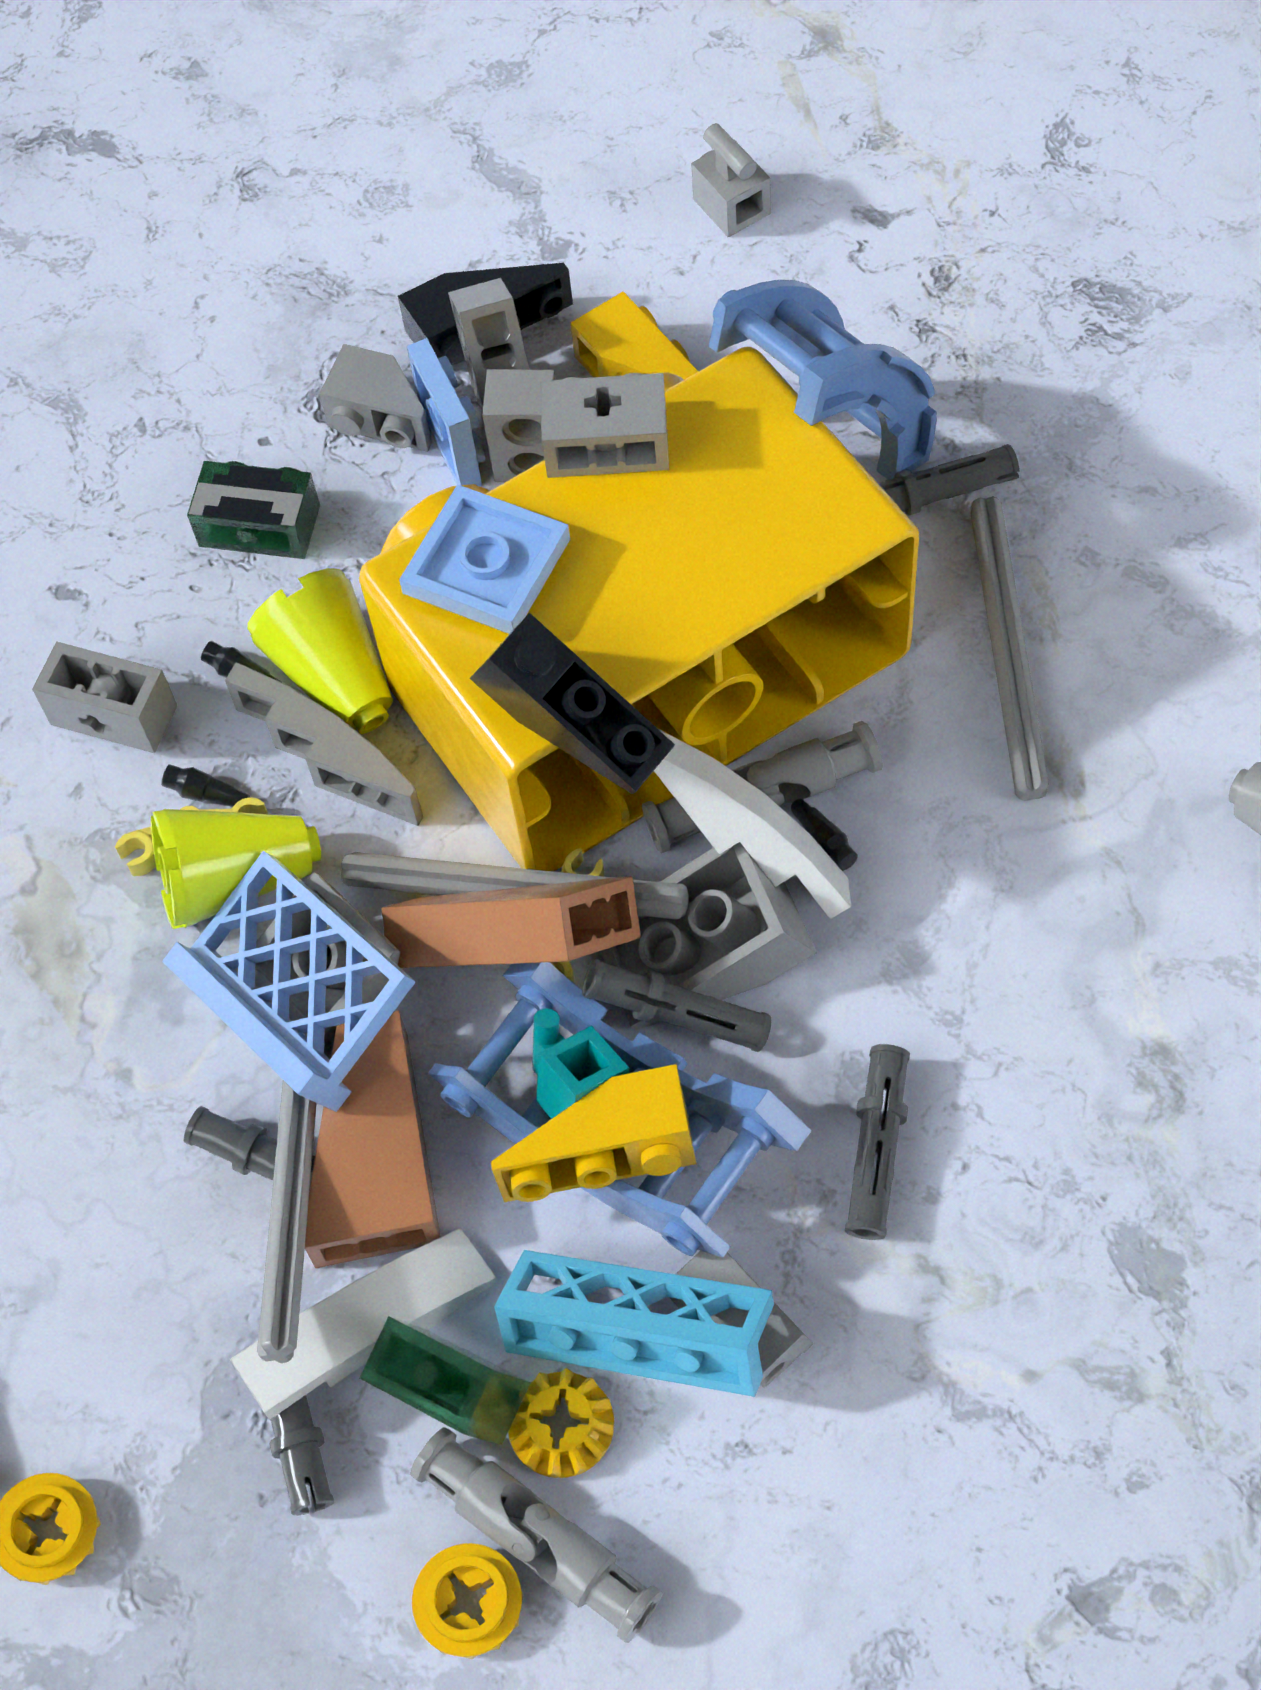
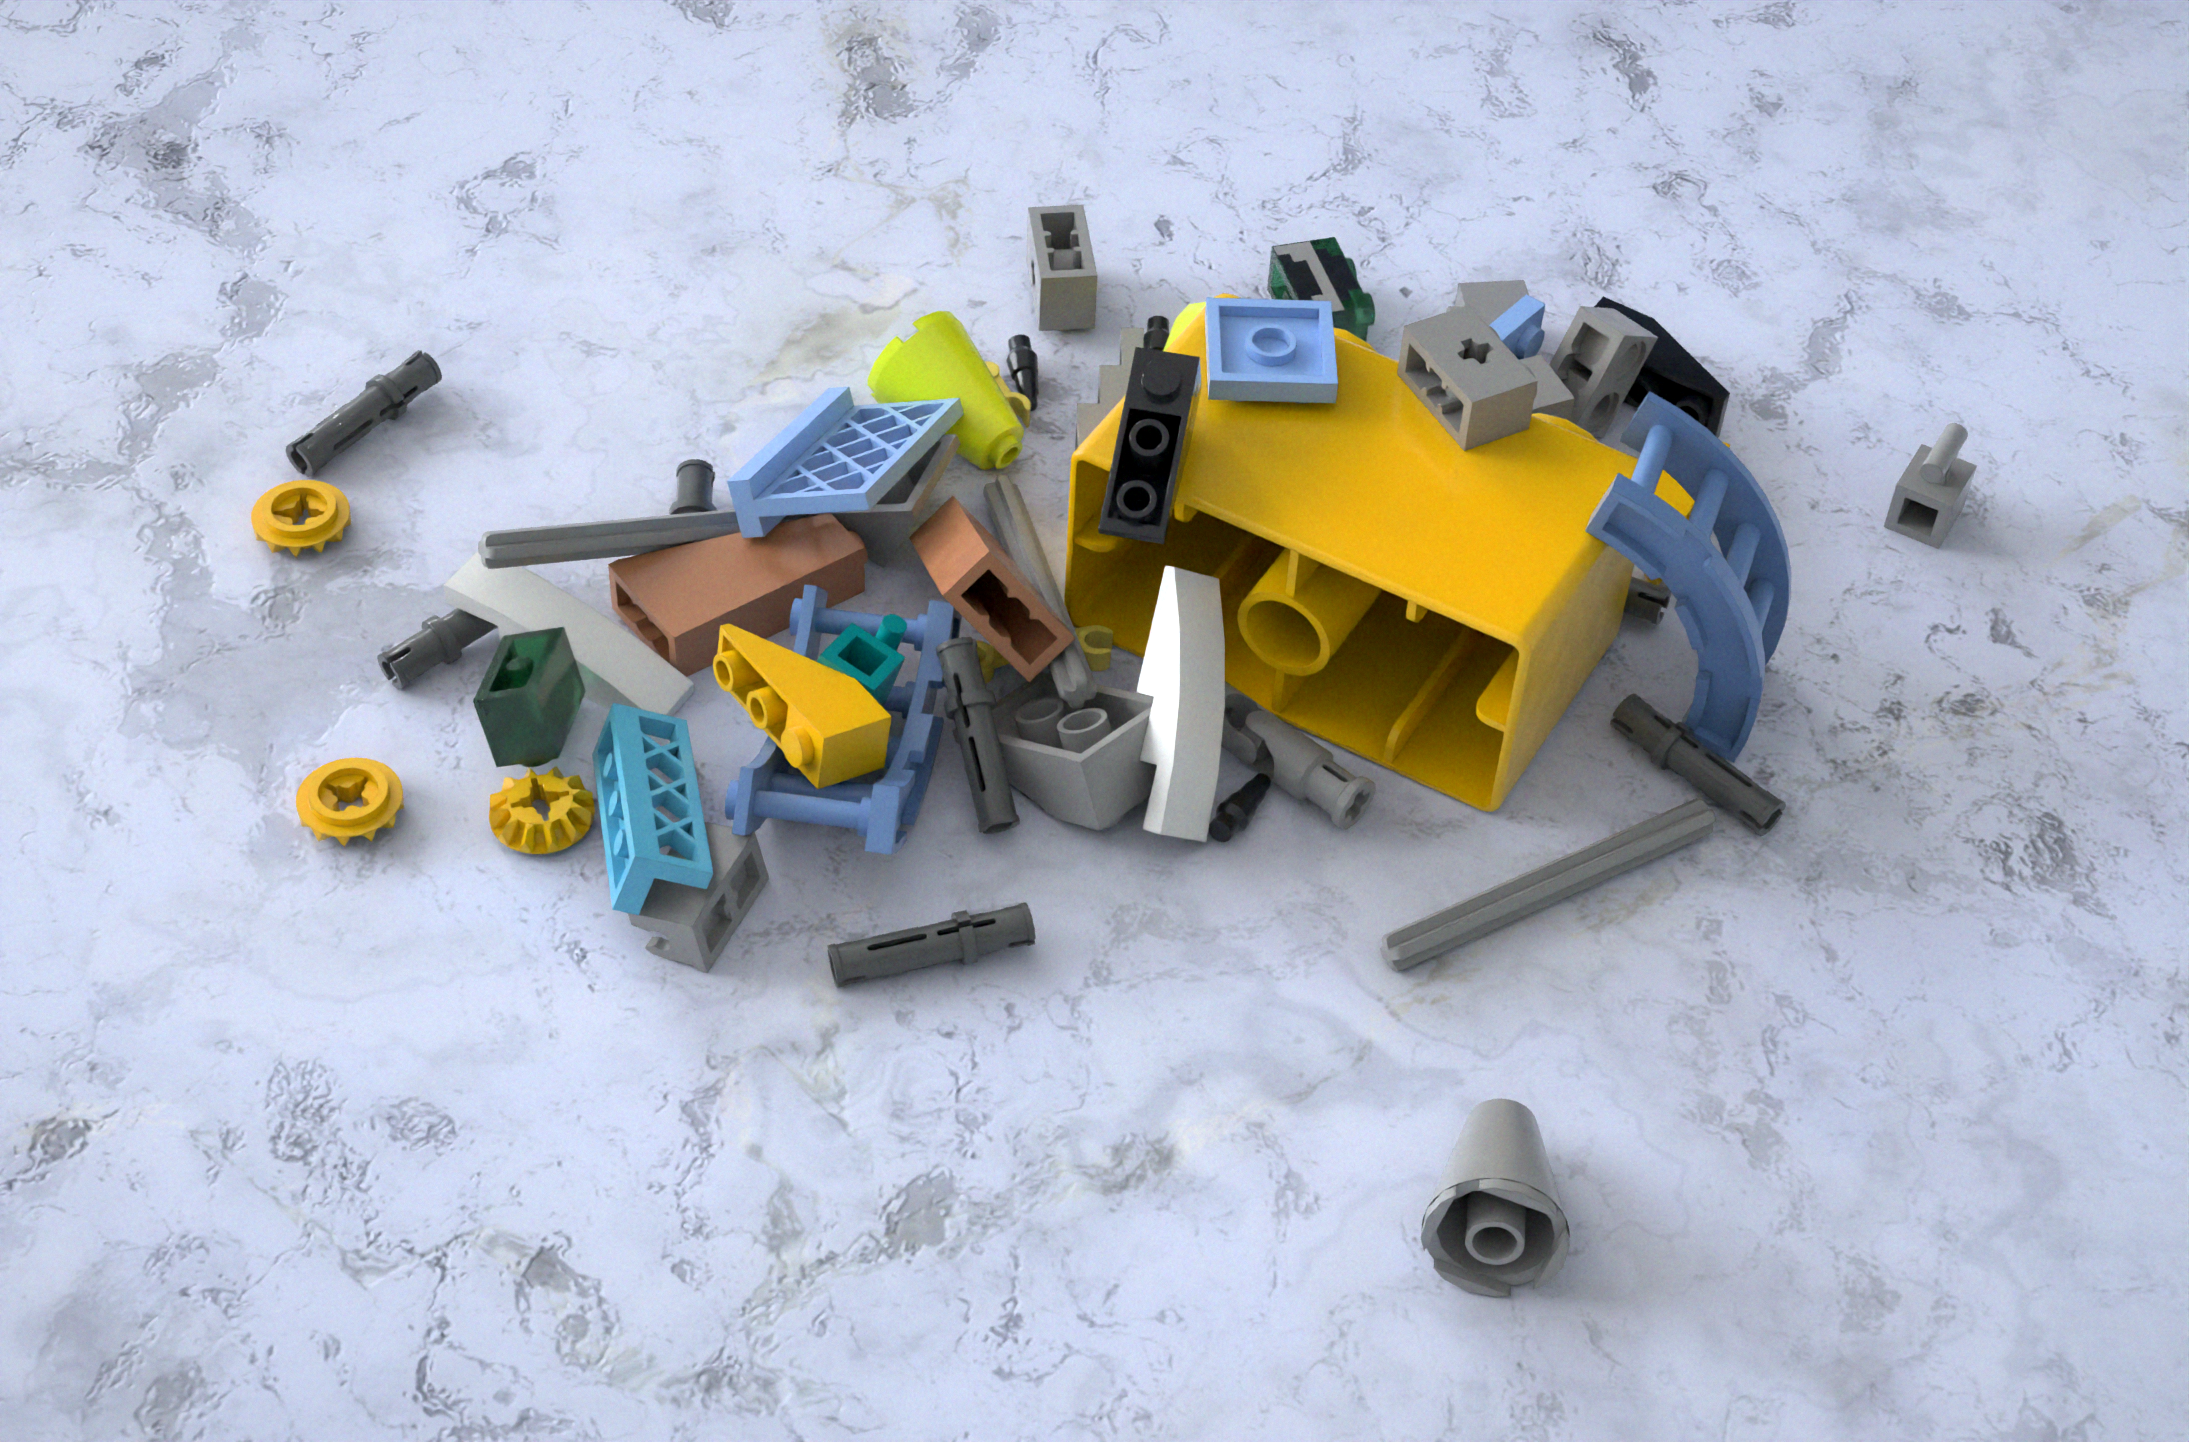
camera: 55 degrees right, 15 degrees down
light grey piece [410,1427,663,1643] -> none

